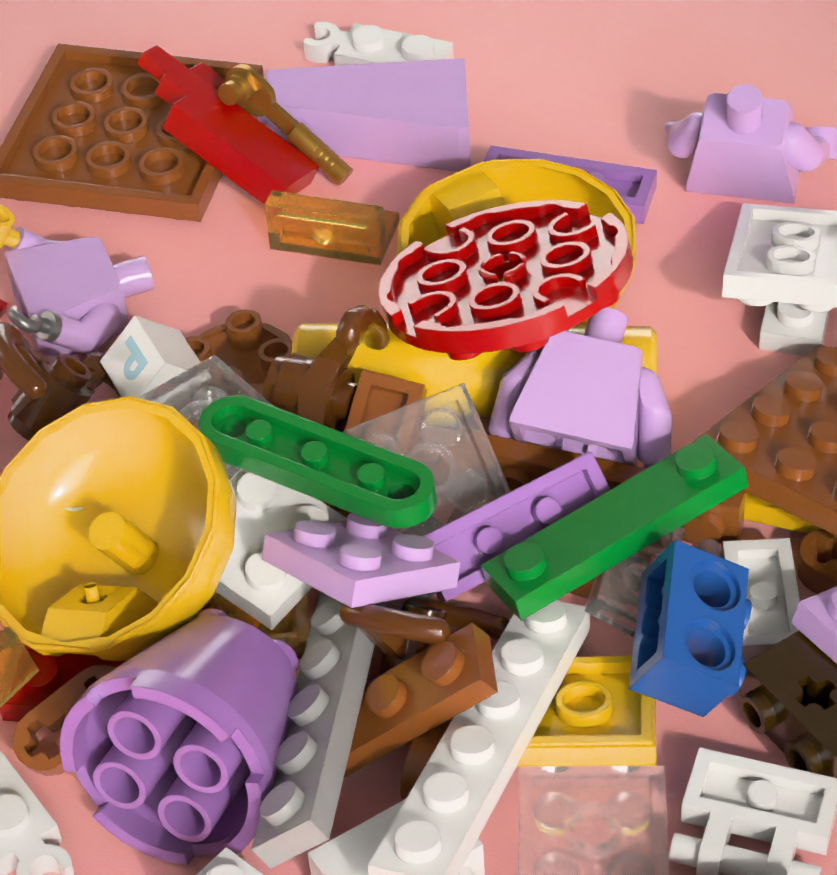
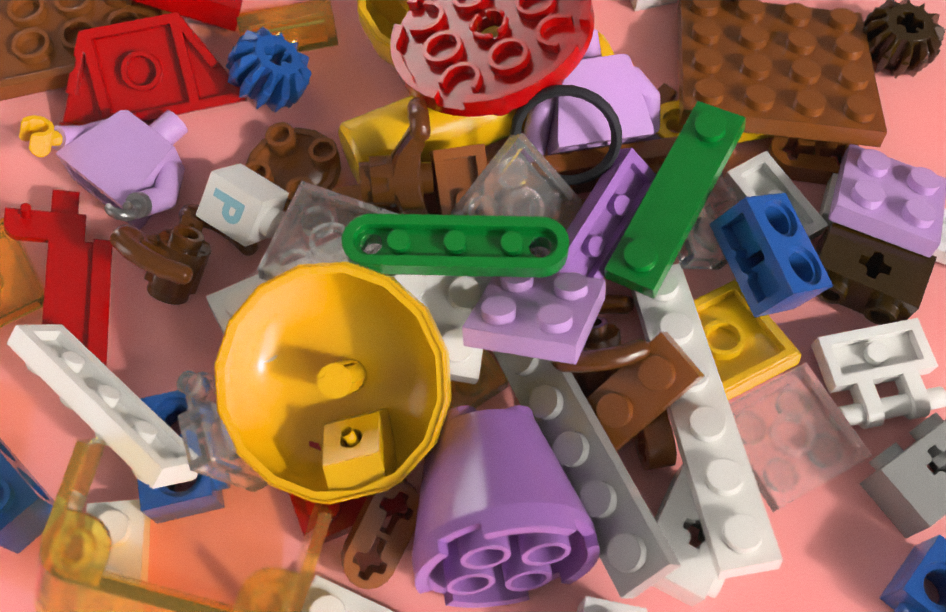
camera: 35 degrees left, 20 degrees up
none -> red wing [59,12,247,126]
none -> blue gear [226,26,312,113]
none -> black tyre [510,85,622,185]

